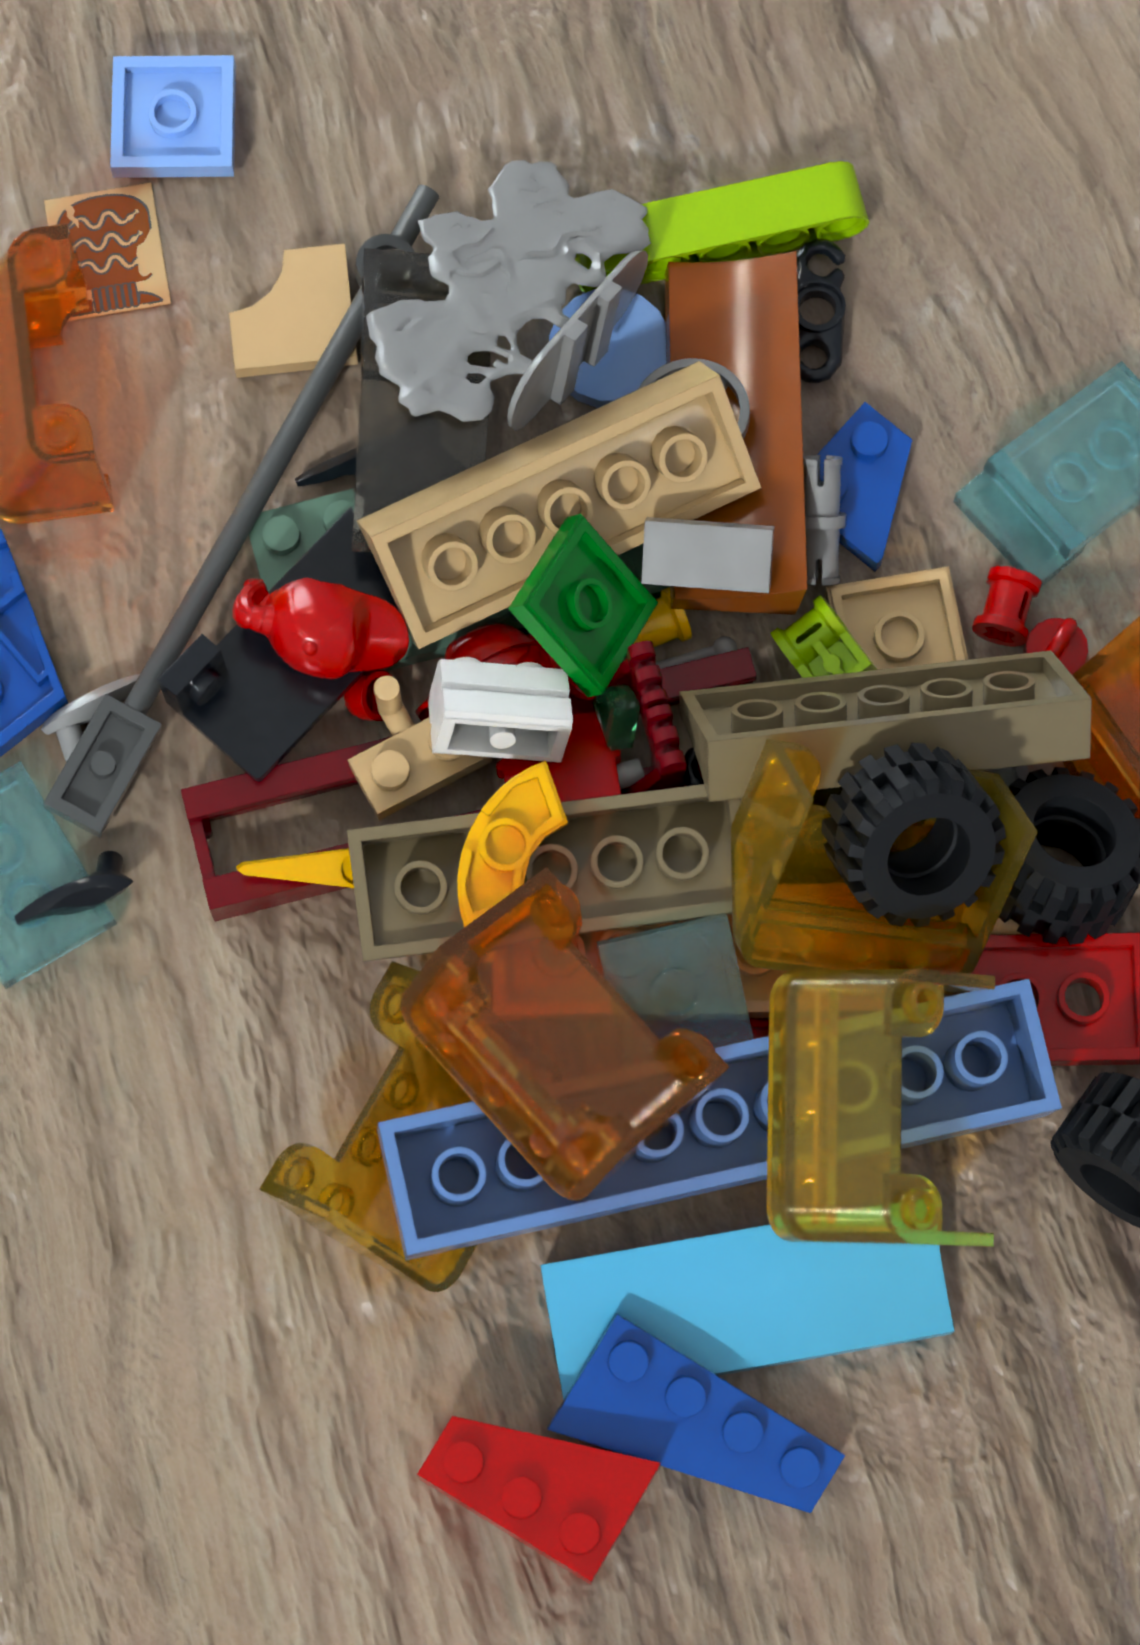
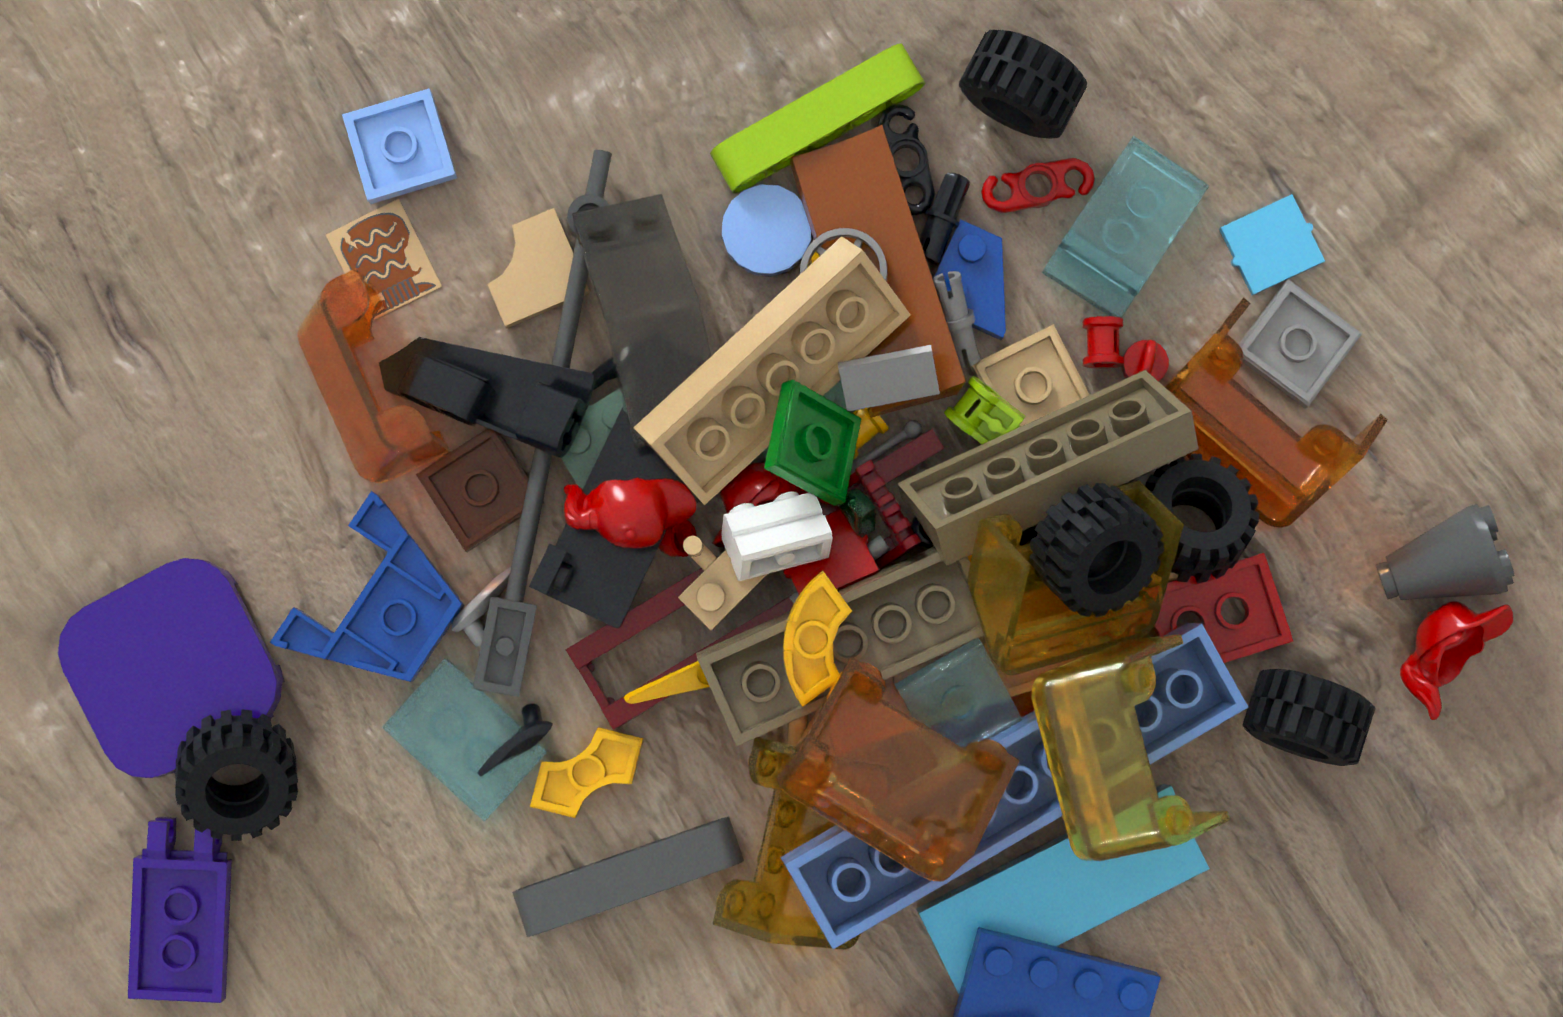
camera: 15 degrees left, 10 degrees up
light grey plant [366,160,651,431] -> none
none -> black panel [379,337,596,458]
none -> reddish brown tile [416,428,545,552]
none -> dark grey beam [512,816,744,937]
none -> yellow tile [530,727,644,818]
none -> black axle [920,173,970,265]
none -> black tyre [959,30,1087,139]
none -> red piece [981,158,1095,213]

